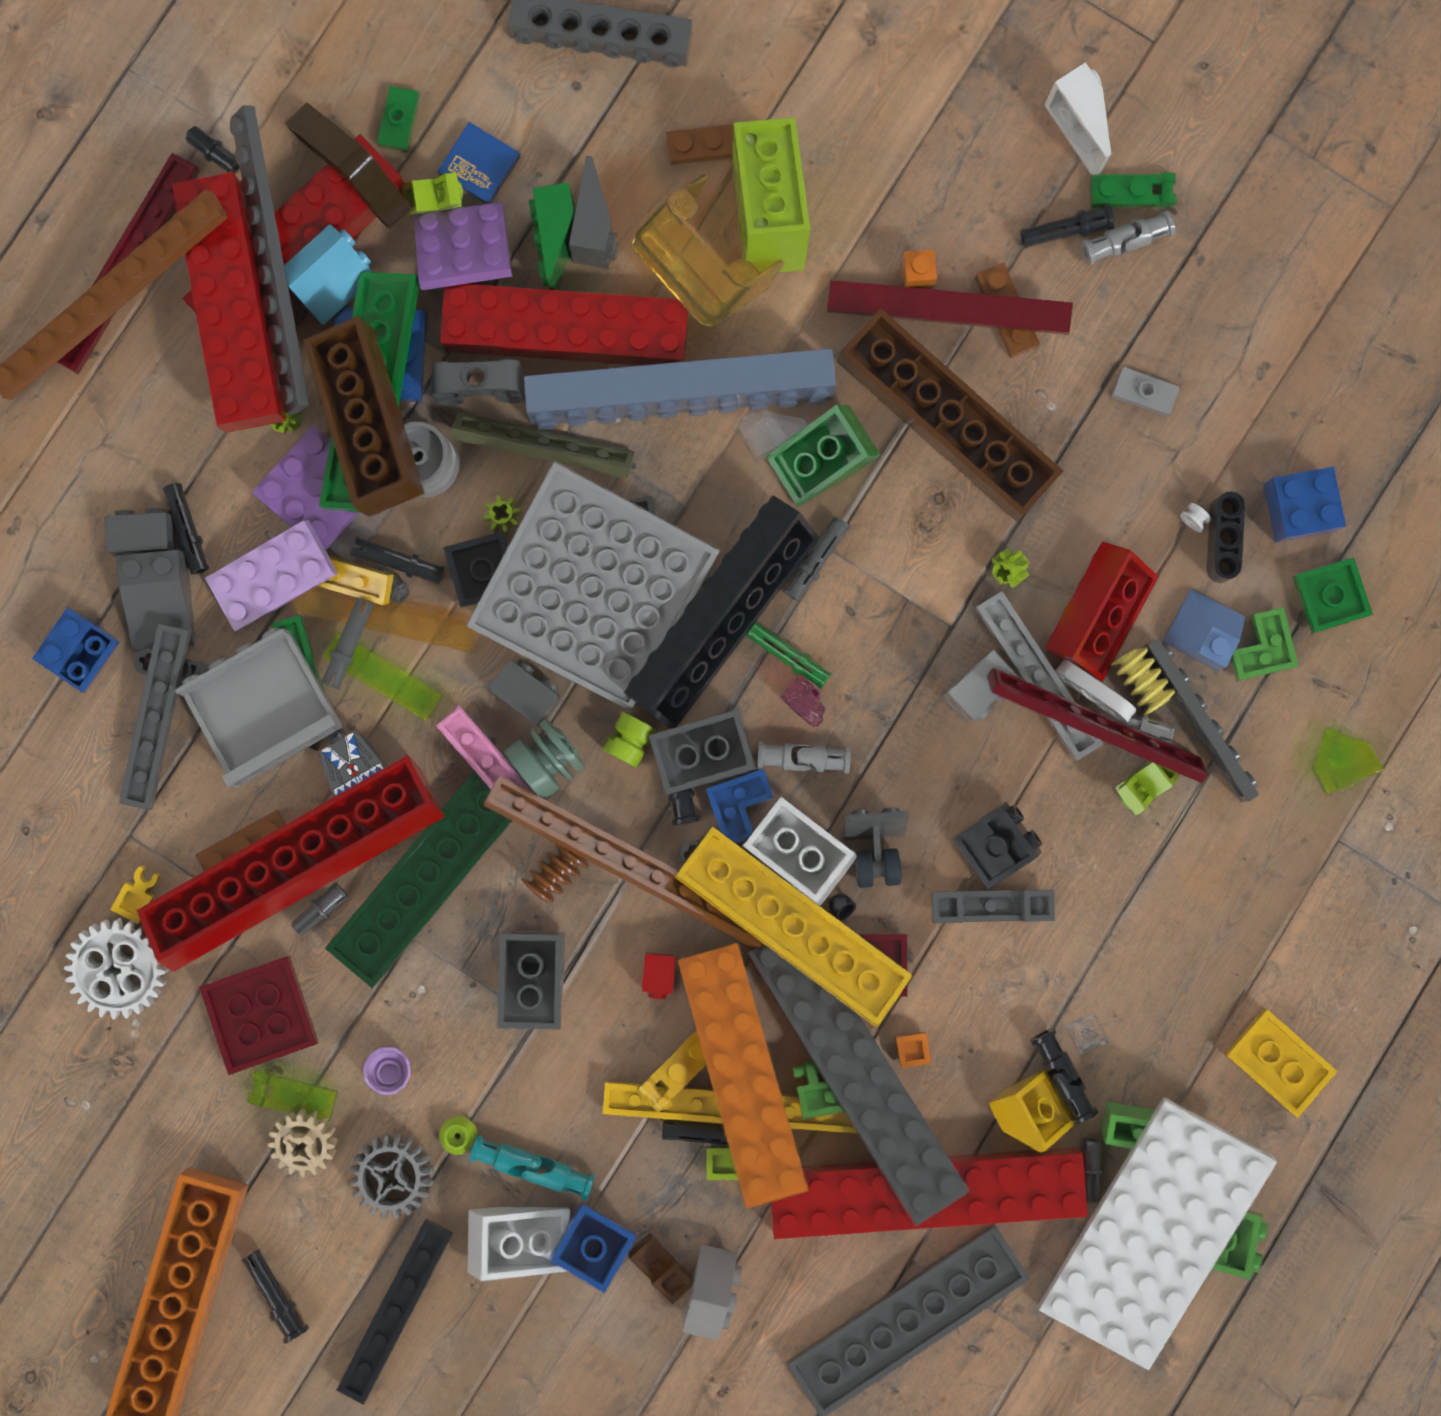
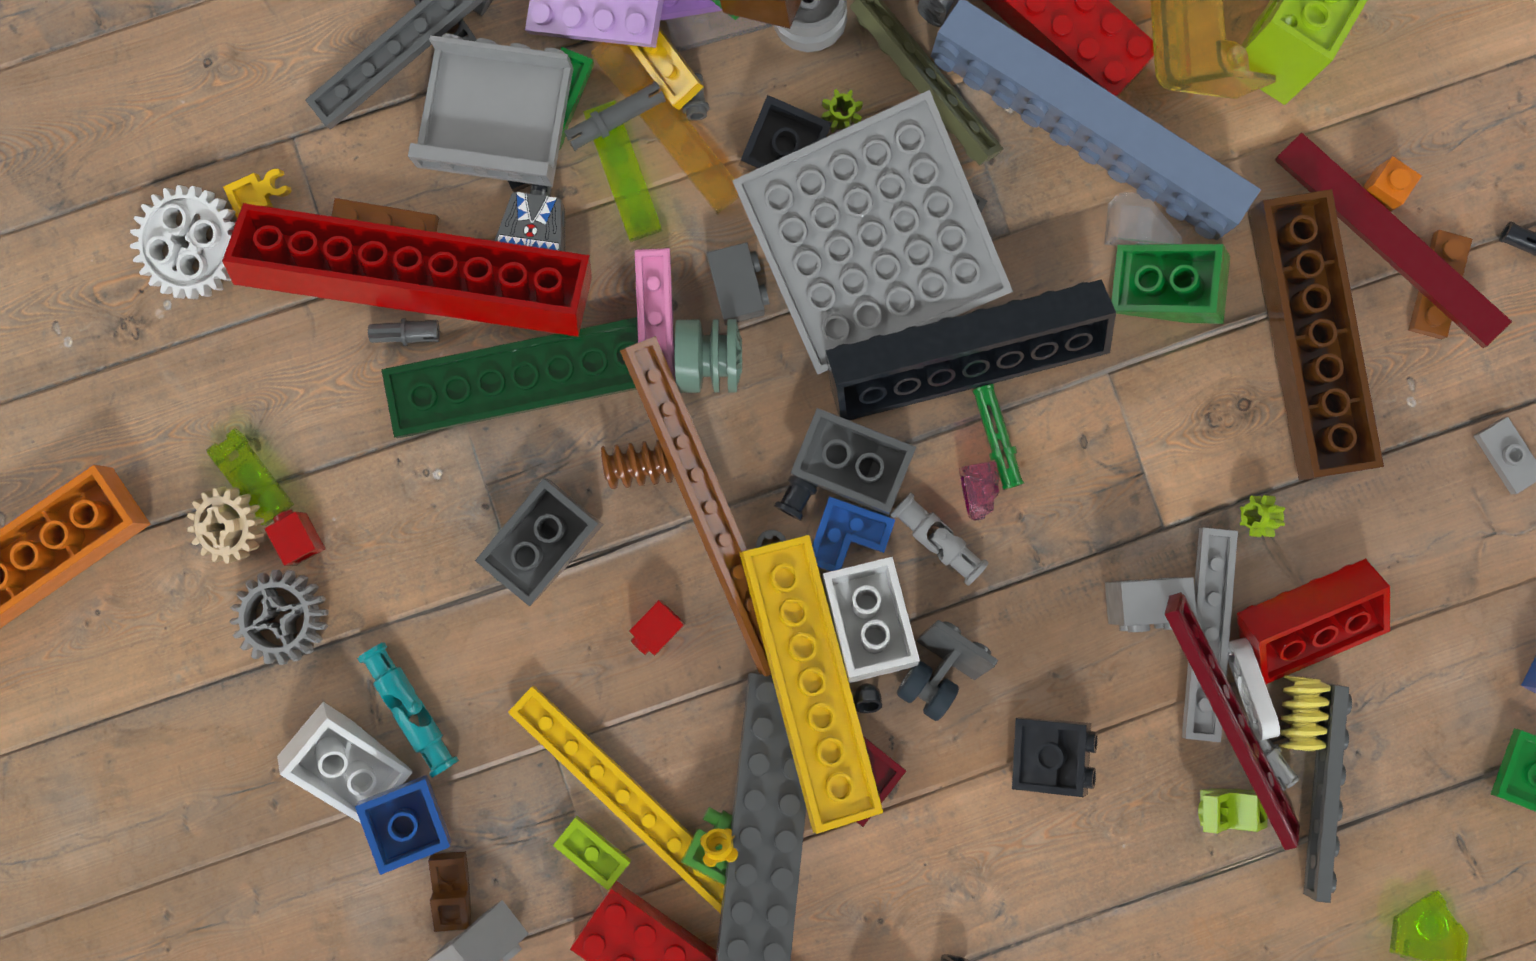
camera: 40 degrees right, 0 degrees up
dark red plate [199,956,319,1076] -> none
black pin [242,1249,309,1344] -> none
black plate [336,1218,453,1405] -> none
black pin [350,536,444,585] -> none
lavender hair [363,1047,411,1095] -> none
lime plate [439,1115,478,1155] -> none
lime wheel [602,712,657,768] -> none
yellow plate [637,1030,706,1113] -> none
black pin [662,1119,729,1148] -> none
orange brick [678,943,808,1209] -> none
dark grey pin [783,517,850,602] -> none
orange plate [895,1032,932,1069] -> none
dark grey slope [931,890,1055,923] -> none
medium blue slope [1163,589,1245,671] -> none
white bush [1180,503,1211,532] -> none
black beam [1207,491,1245,583] -> none
bright green plate [1231,607,1299,681] -> none
none -> red brick [264,509,325,566]
none -> yellow plate [700,828,738,867]

